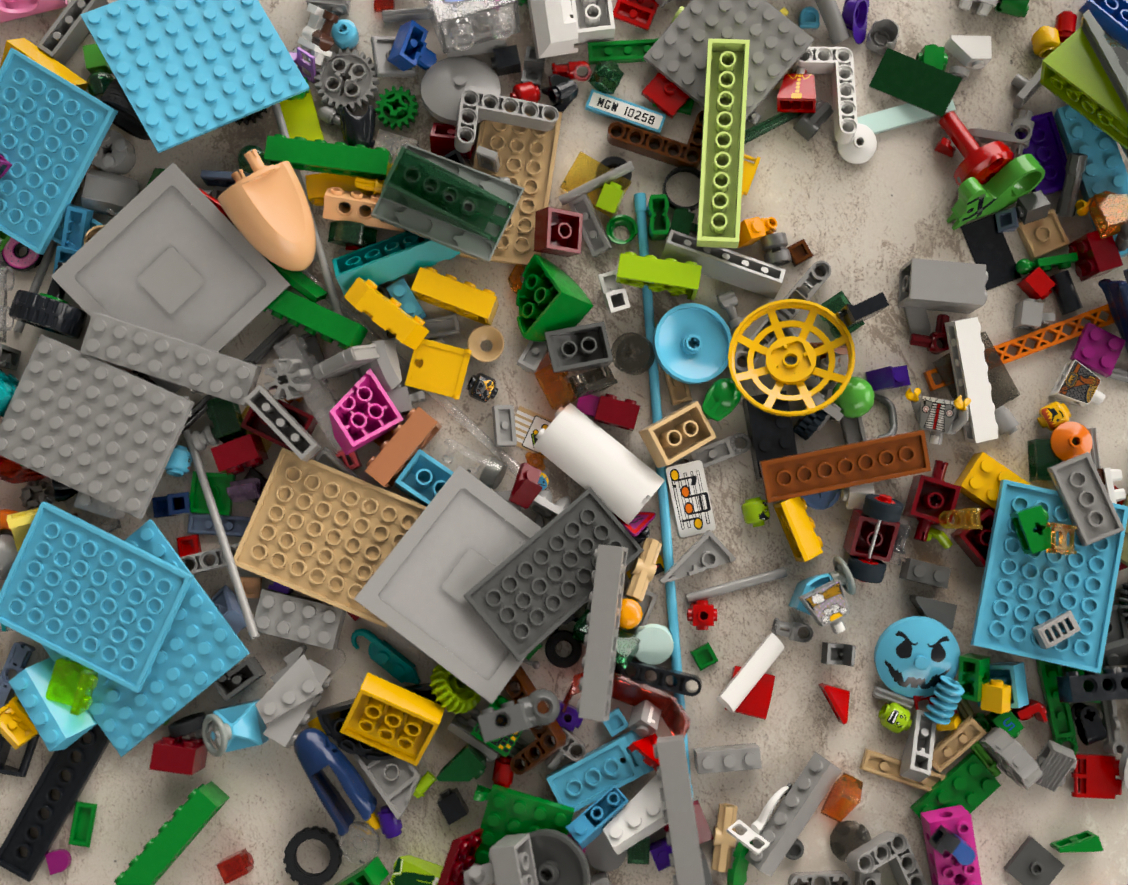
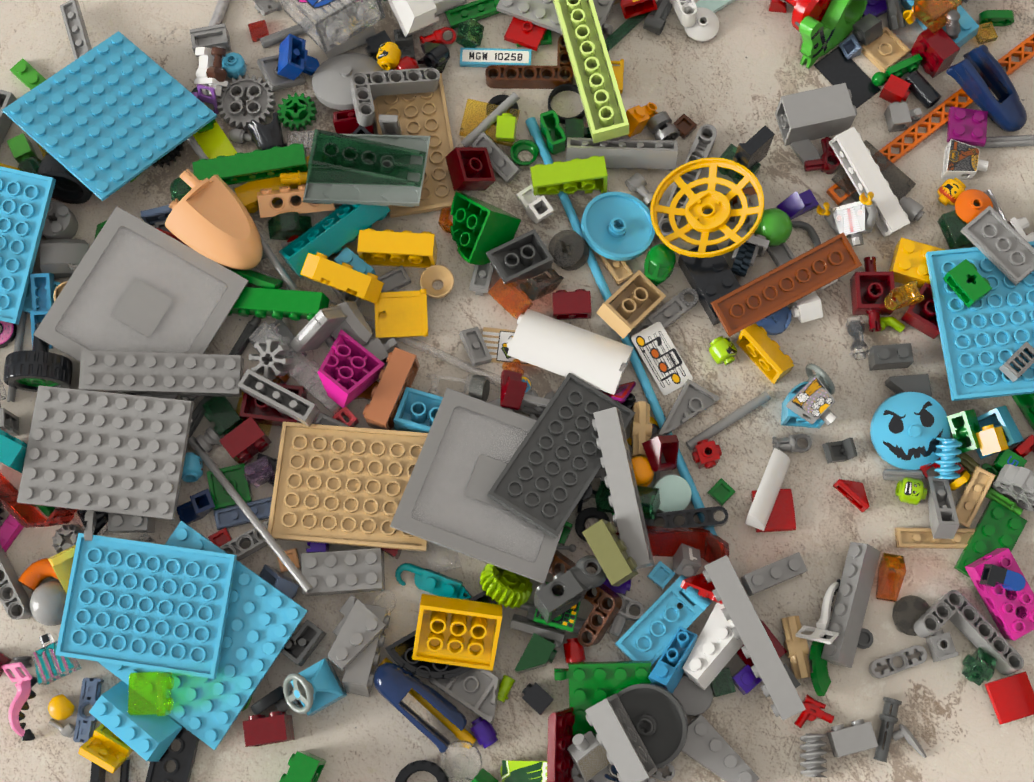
camera: 10 degrees left, 10 degrees down
head [466,373,498,403] -> none
dark pink tile [576,392,600,417] -> none
brick [843,494,903,583] -> none
clear orange piece [1046,523,1077,555] -> none
none -> light grey tile [84,510,97,541]
none -> yellow head [376,42,402,70]
none -> olive brick [582,519,639,587]
none -> dark red tile [642,435,679,472]

